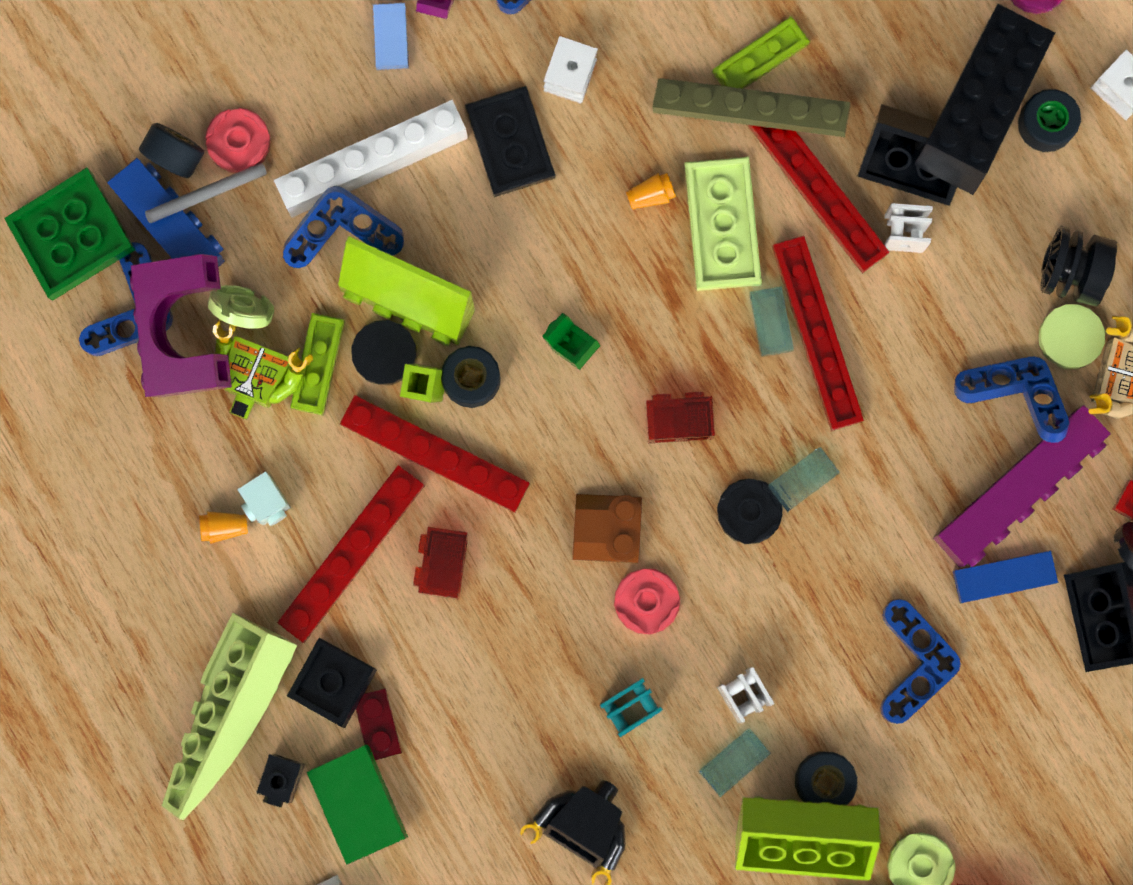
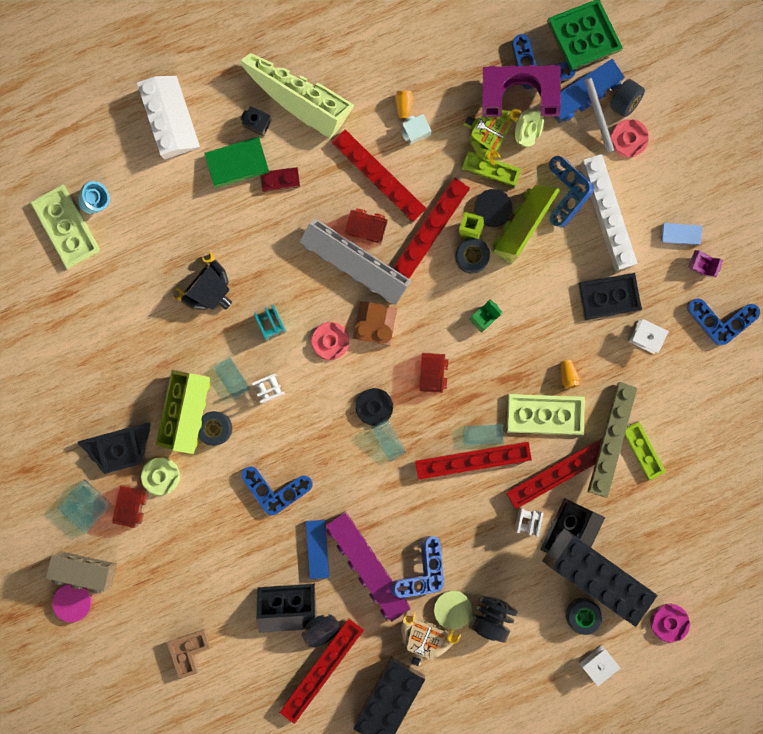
camera: 95 degrees right, 5 degrees up
black tile [287,638,377,728] -> none
none -> light grey brick [299,218,411,305]

